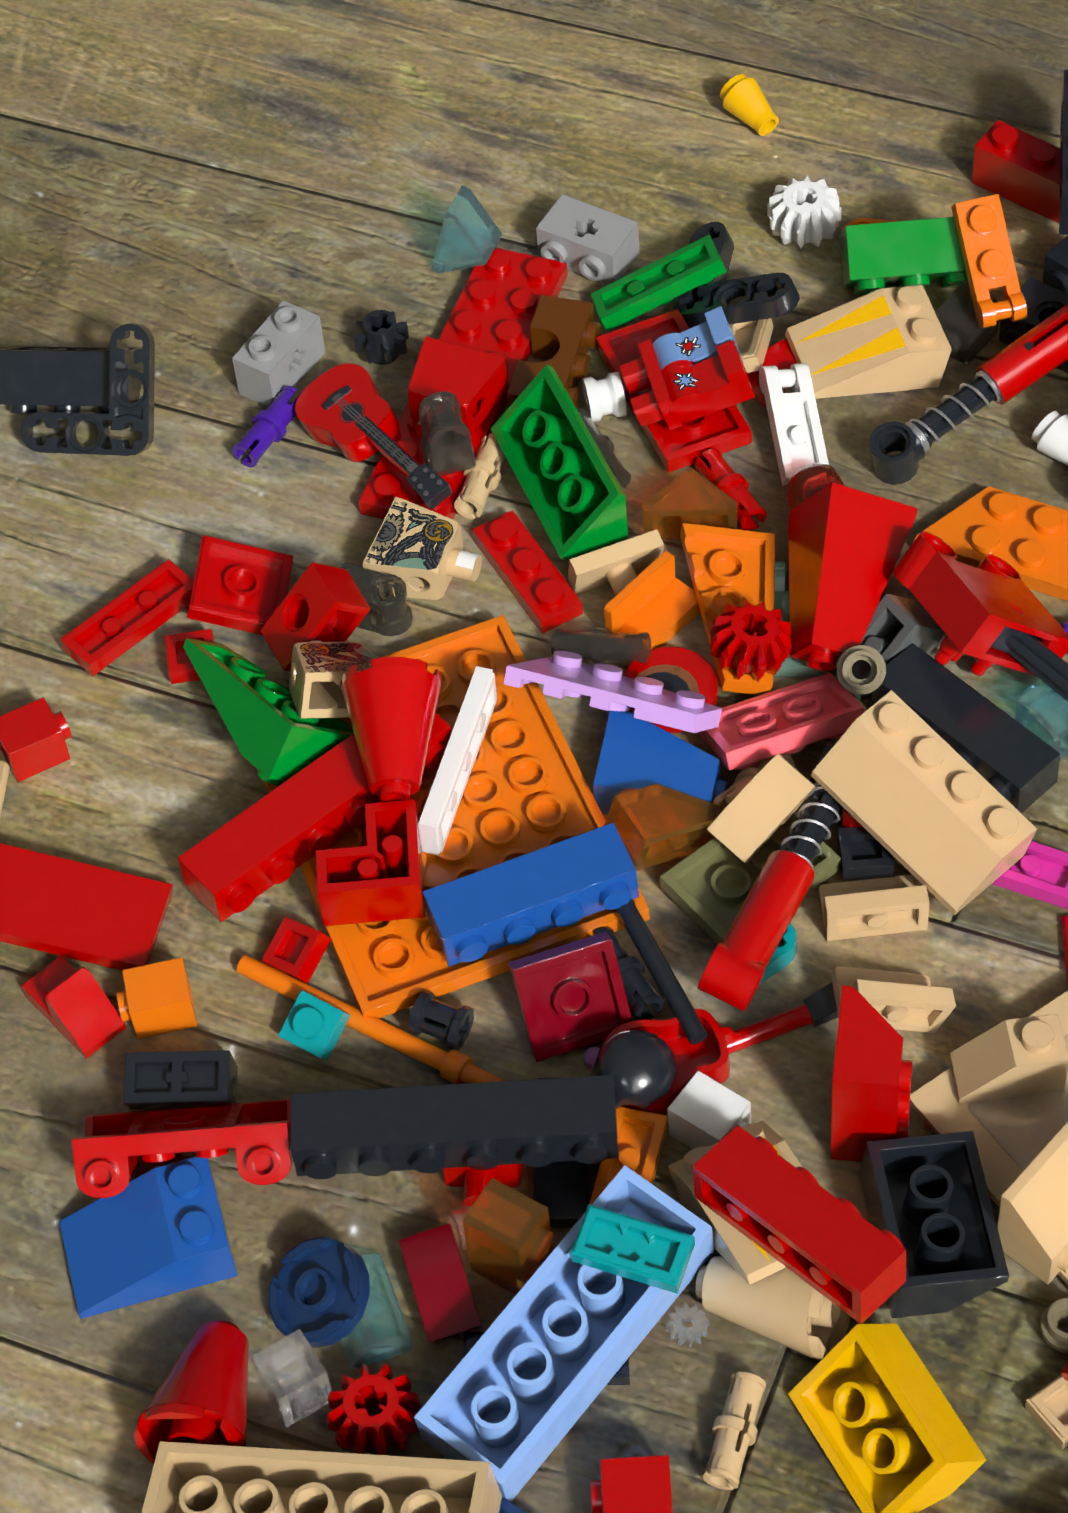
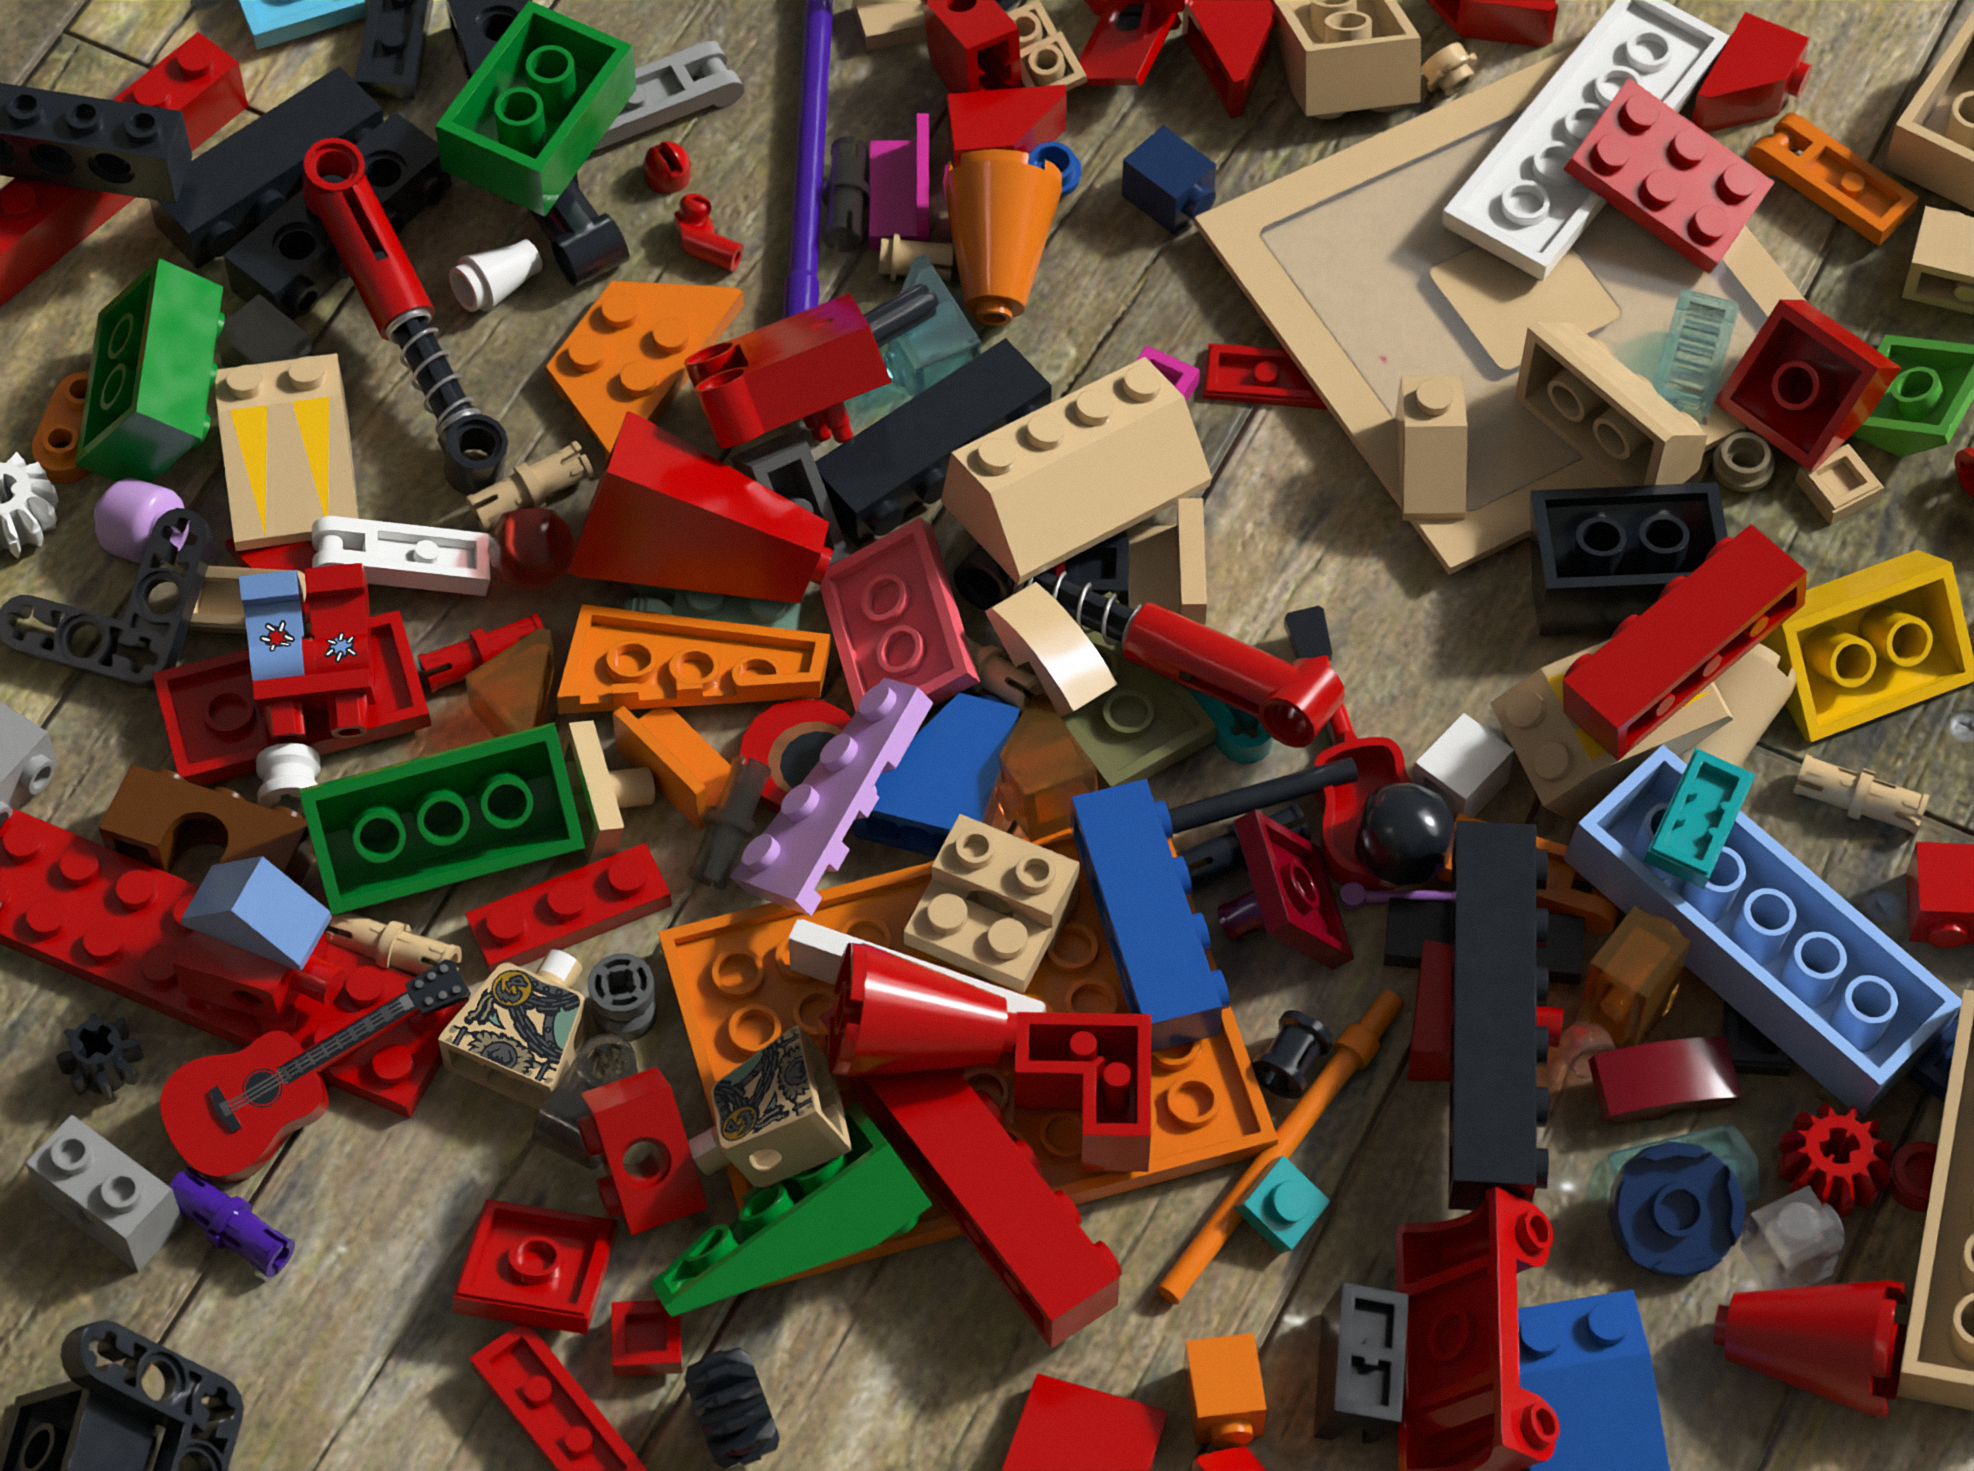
camera: 90 degrees left, 5 degrees up
red plate [261,917,331,984] -> none
clear smoke piece [418,391,476,476] -> none
green plate [591,234,727,331] -> none
red gear [710,597,792,682] -> none
tan panel [831,966,956,1033] -> none
red slope [831,985,913,1162] -> none
dark tan plate [837,645,886,694] -> none
orange plate [951,194,1027,328] -> none
none -> lavender head [94,478,189,564]
none -> medium blue slope [181,856,332,972]
none -> tan pin [466,441,594,532]
none -> dark grey wheel [588,954,657,1041]
none -> black gear [684,1347,780,1469]
none -> tan brick [904,814,1080,993]

